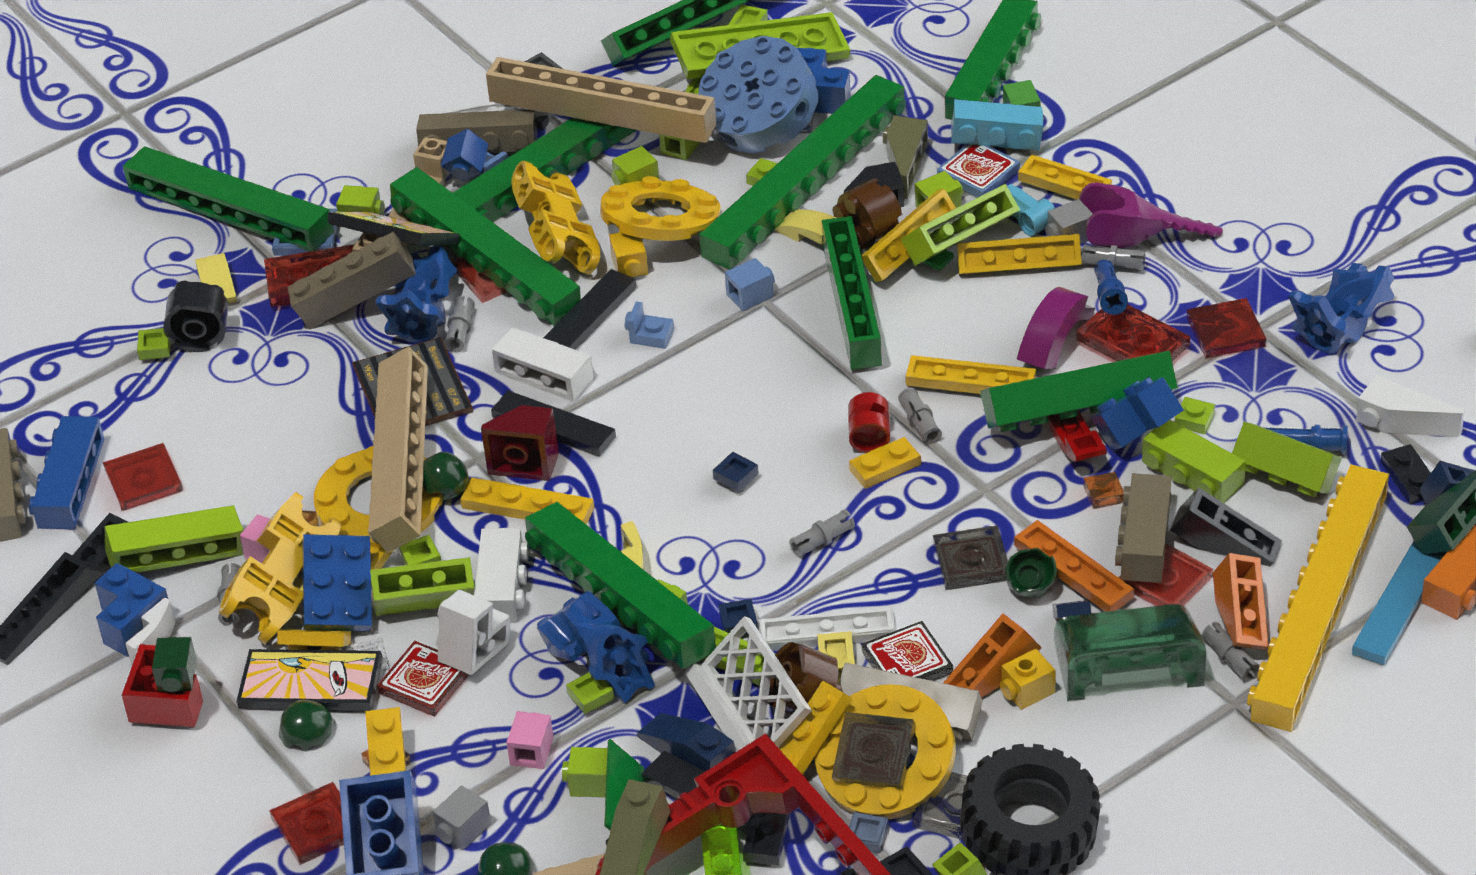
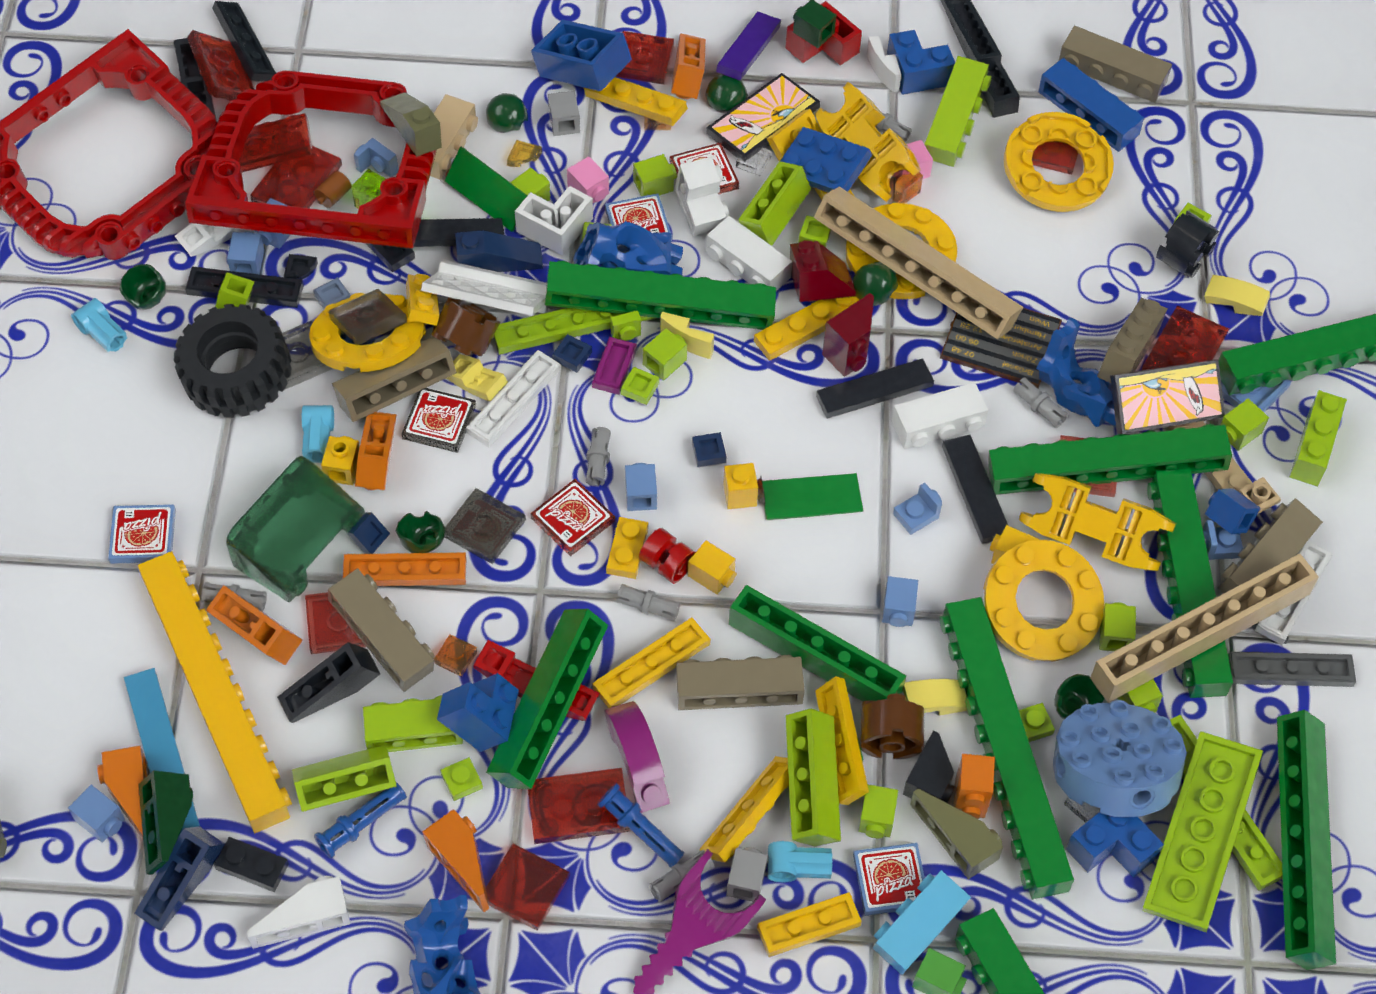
camera: 125 degrees right, 15 degrees up
none -> tile [108,505,176,564]
none -> medium azure piece [302,405,334,463]
none -> orange slope [422,809,489,912]
none -> clear yellow tile [507,140,542,167]
none -> white brick [515,186,593,256]
none -> tile [530,479,615,557]
none -> magenta tile [592,337,637,395]
none -> tile [605,193,672,252]
none -> lime plate [621,367,660,405]
none -> medium blue brick [625,463,657,511]
none -> lime brick [633,154,677,197]
none -> lime brick [643,328,687,381]
none -> orange slope [671,33,706,99]
none -> dark tan brick [676,655,805,710]
none -> yellow brick [688,540,737,595]
none -> dark purple tile [716,11,781,80]
none -> yellow brick [723,463,758,510]
none -> green piece [757,473,863,520]
none -> dark red slope [790,240,856,302]
none -> orange brick [953,754,995,819]
none -> yellow plate [1004,112,1114,212]
none -> dark green hair [1054,674,1105,719]
none -> lime brick [1289,390,1347,487]

